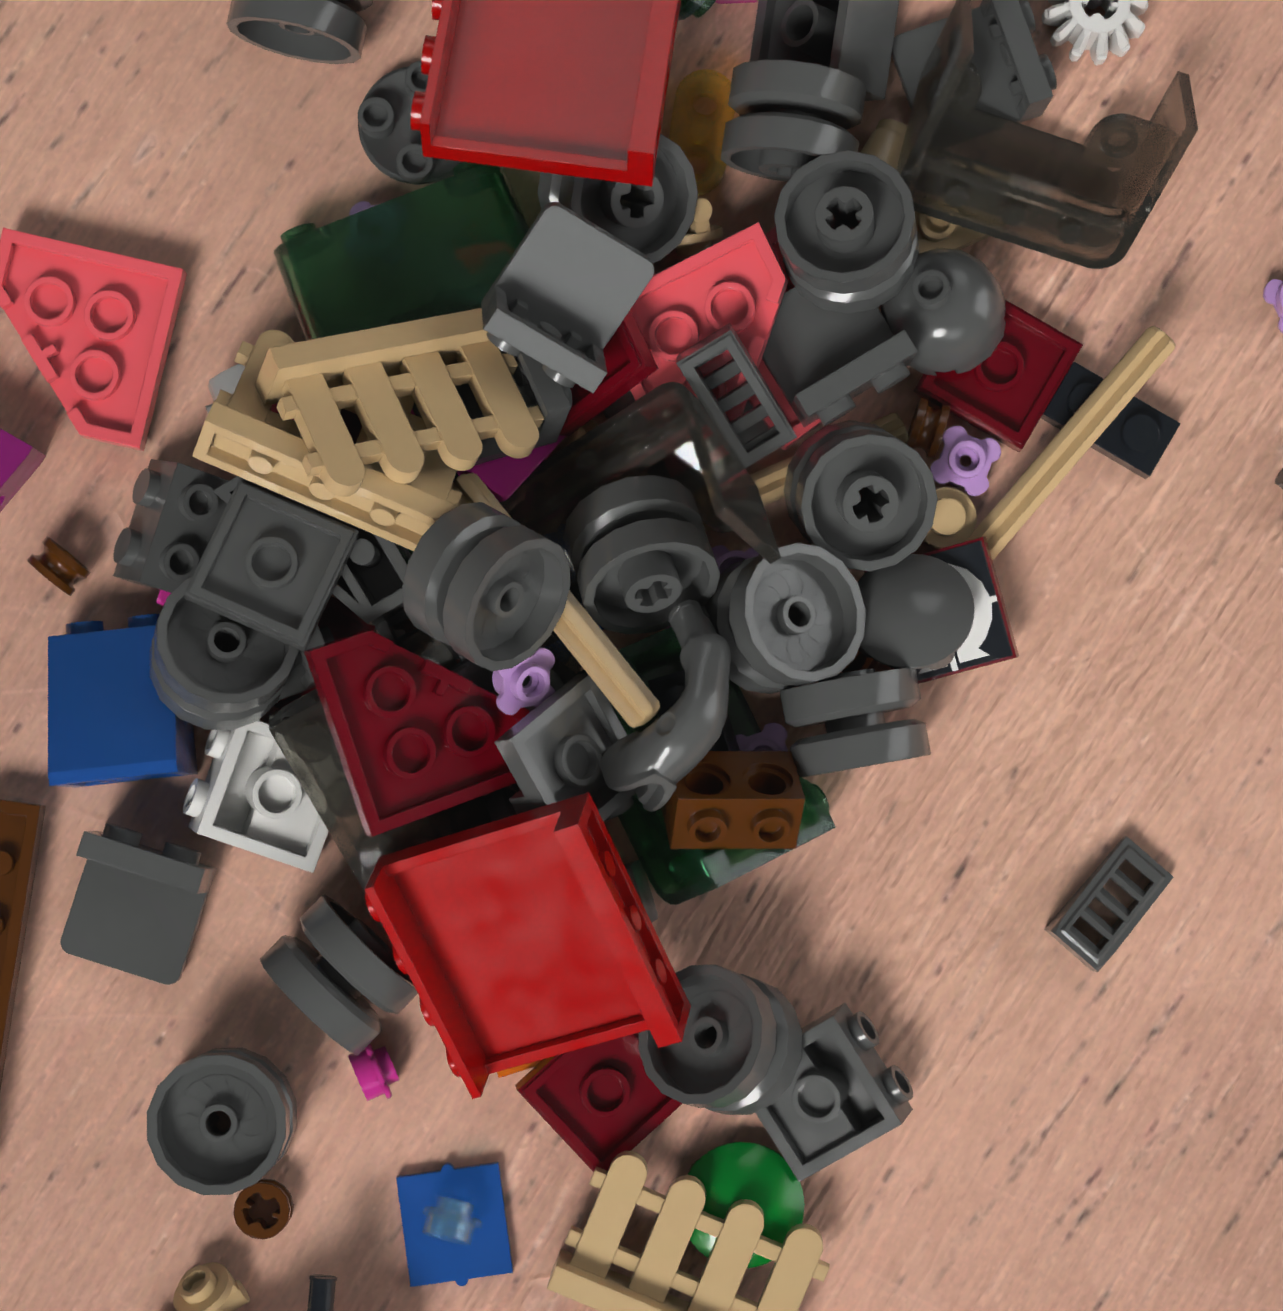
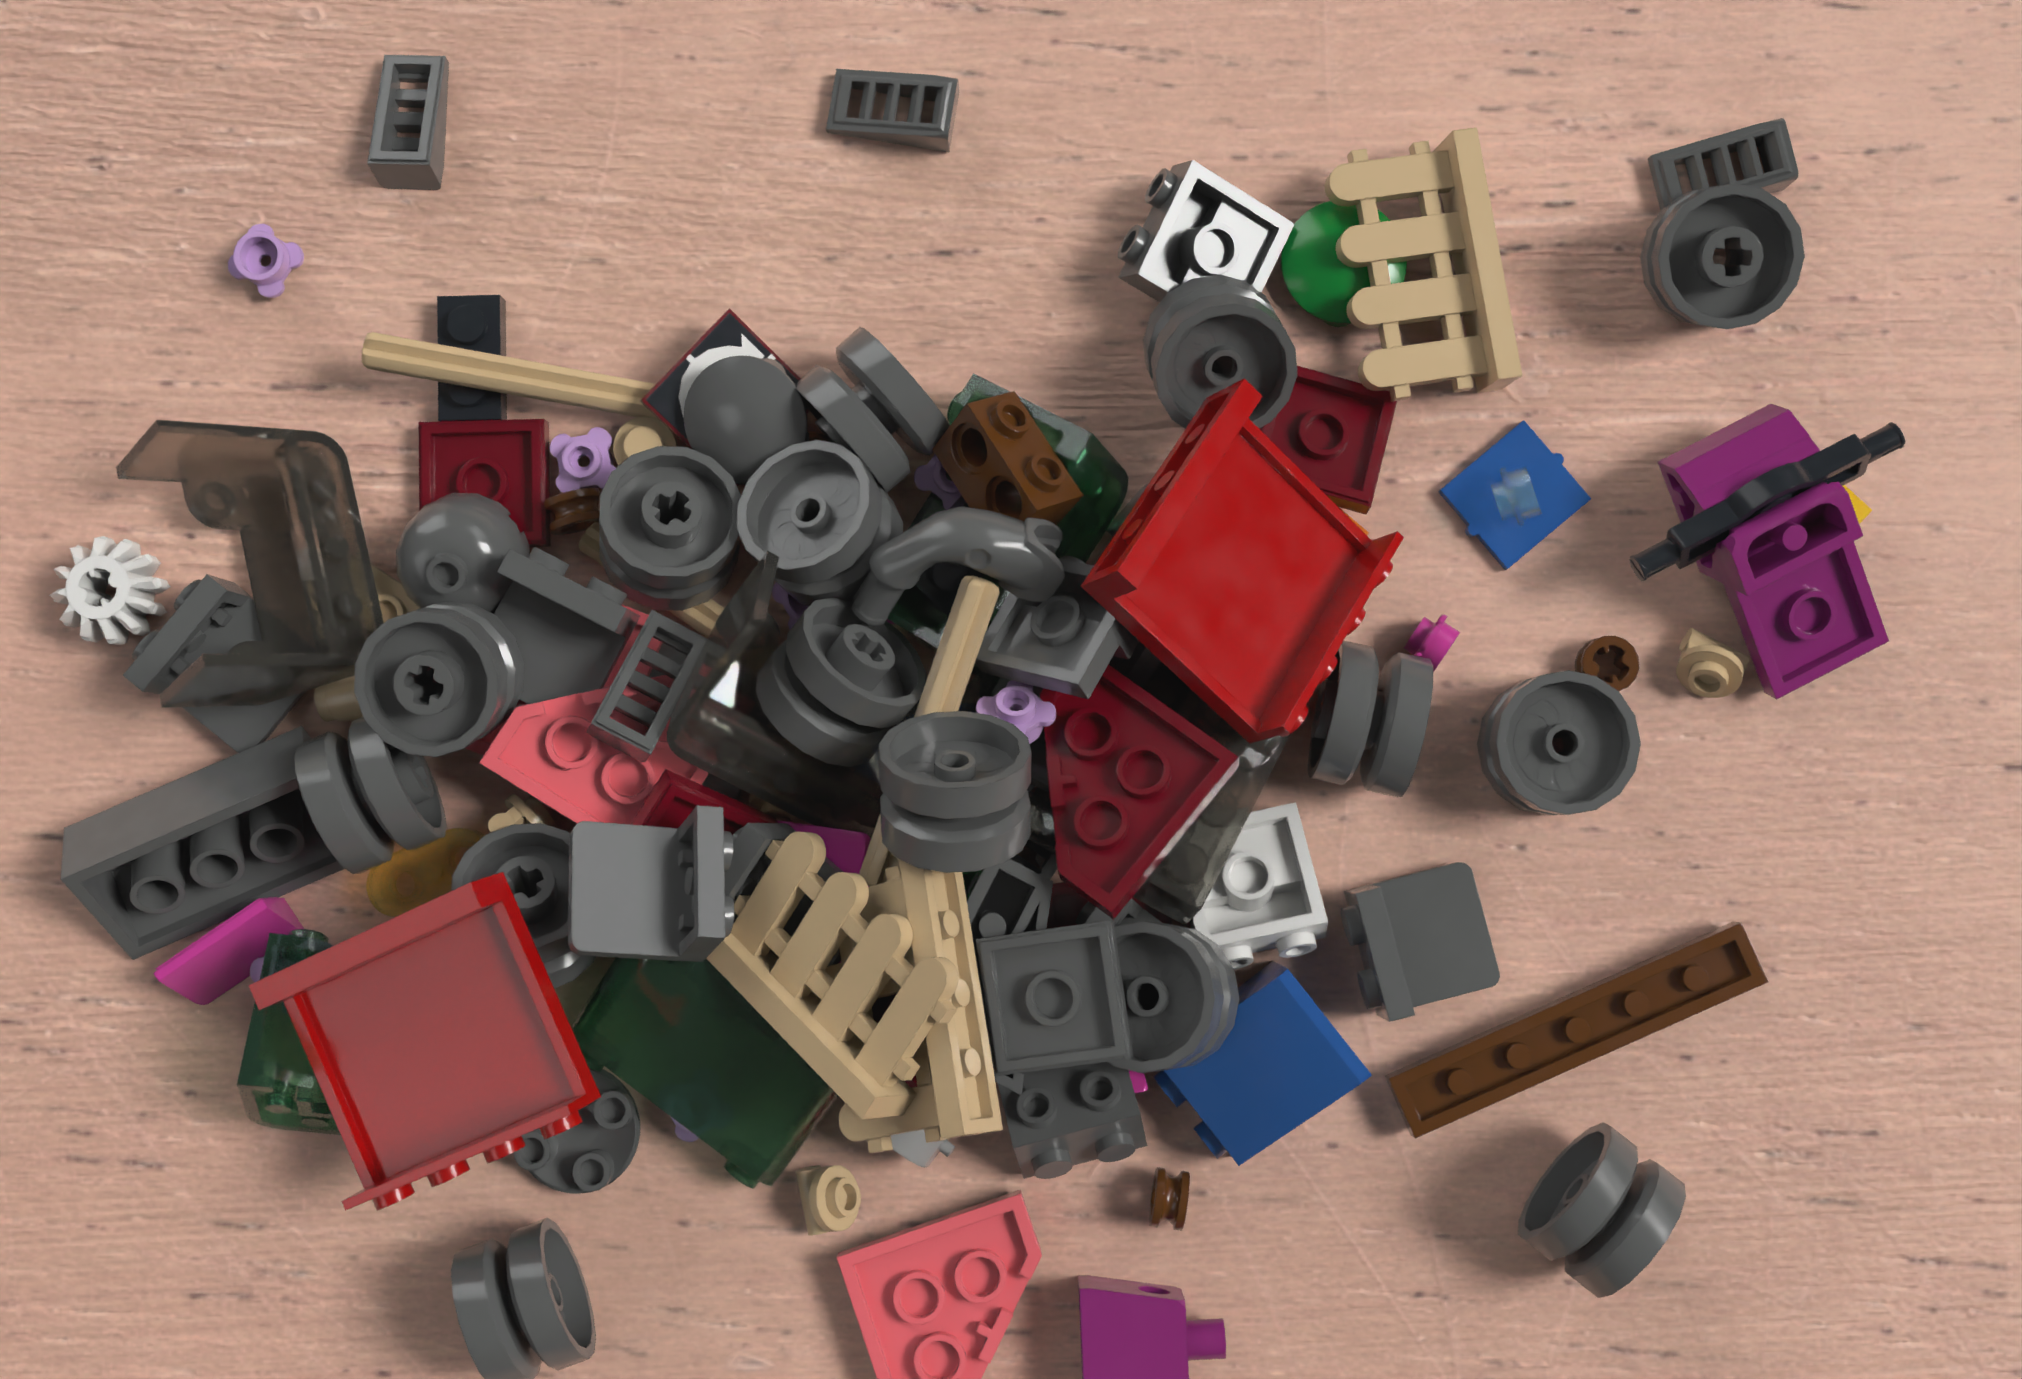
camera: 115 degrees left, 0 degrees up
none -> tan plate [795,1165,861,1236]

